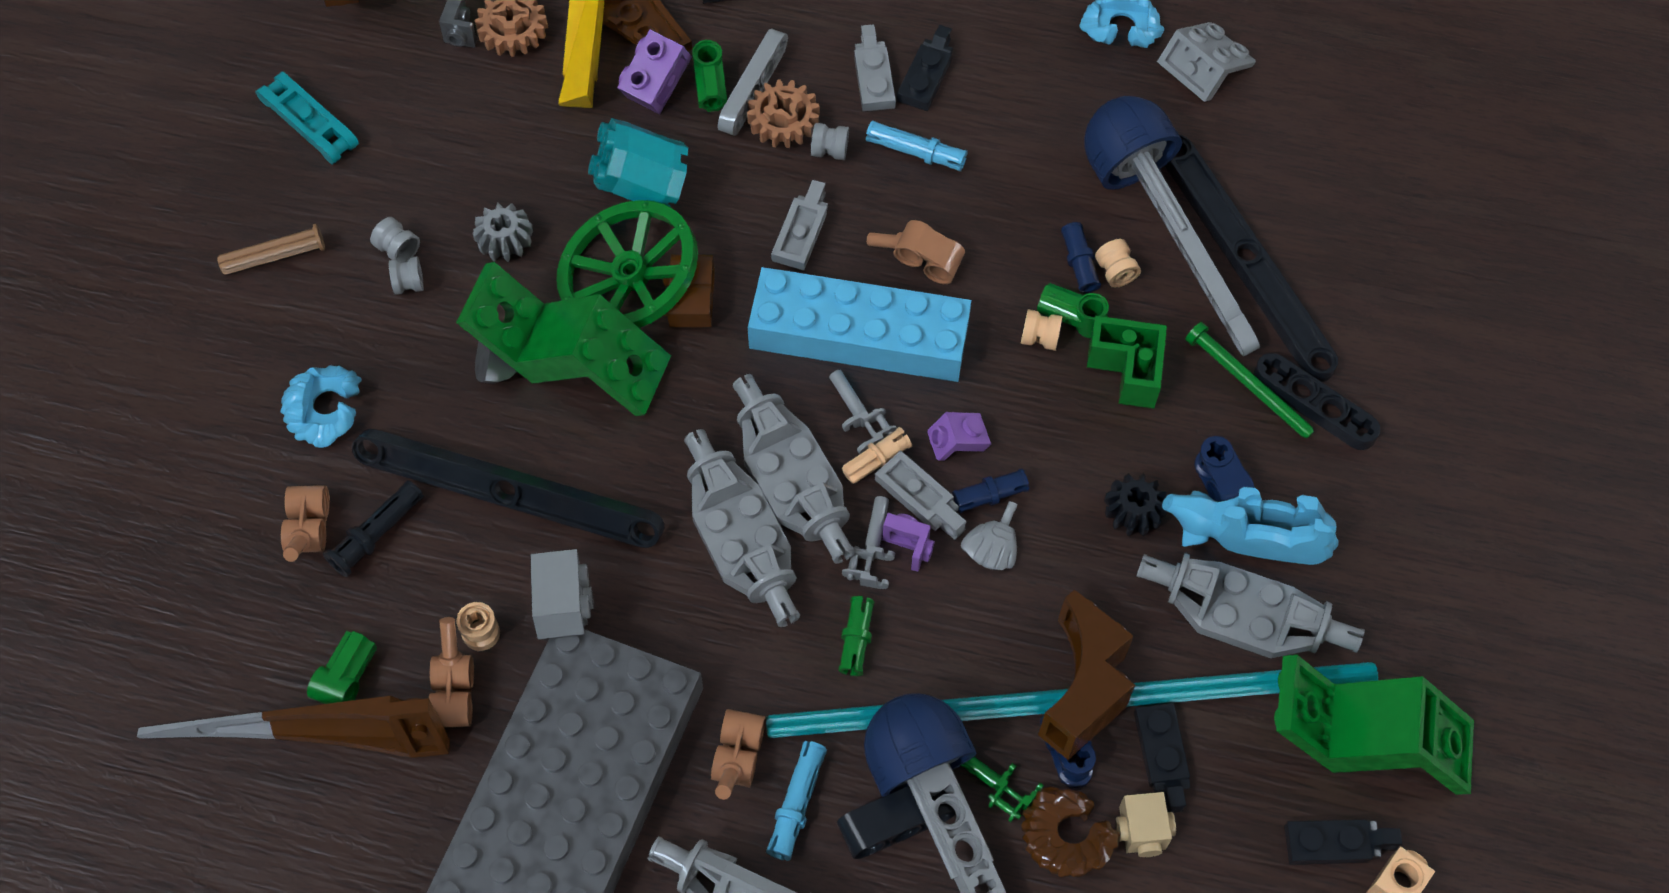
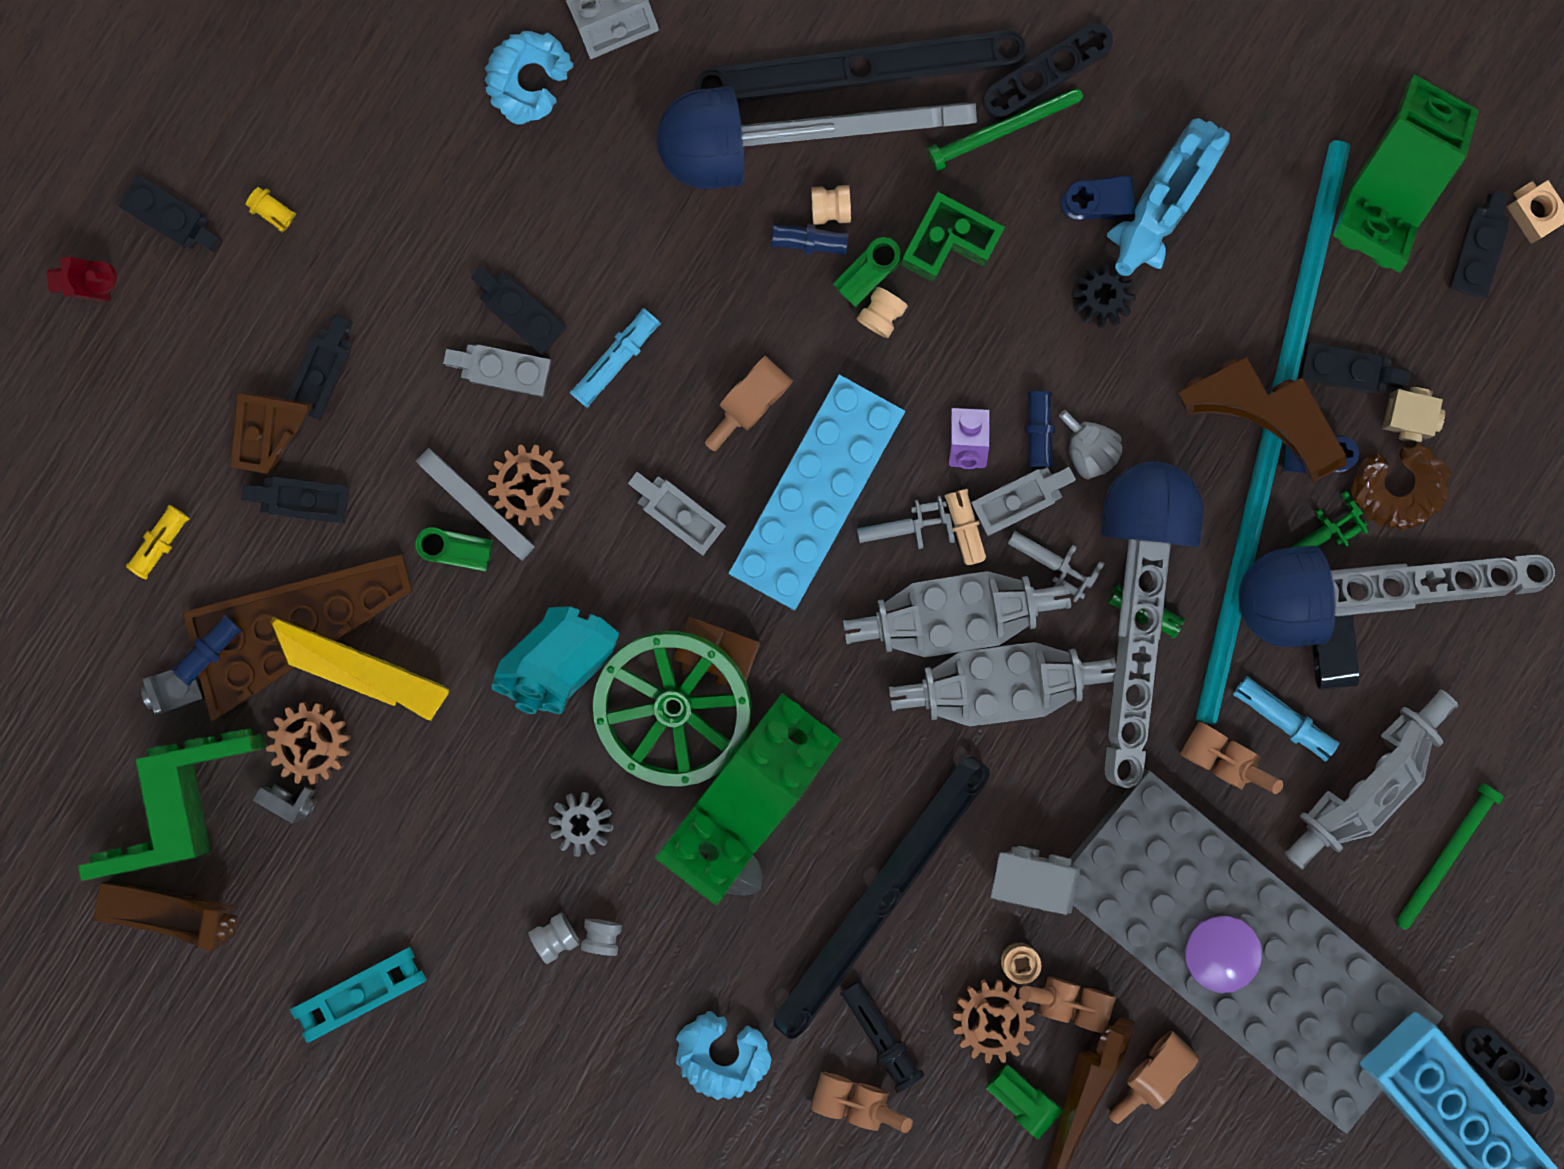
camera: 70 degrees left, 25 degrees up
medium nougat axle [217,223,325,275] -> none
medium lavender brick [617,30,692,115] -> none
light grey wheel [811,123,849,160] -> none
medium lavender bracket [882,513,935,572] -> none
light grey plate [1136,553,1365,658] -> none
none -> nougat gear [952,979,1035,1063]
none -> piece [1100,462,1203,788]
none -> nougat beam [1108,1030,1200,1124]
none -> medium lavender dish [1185,916,1262,993]

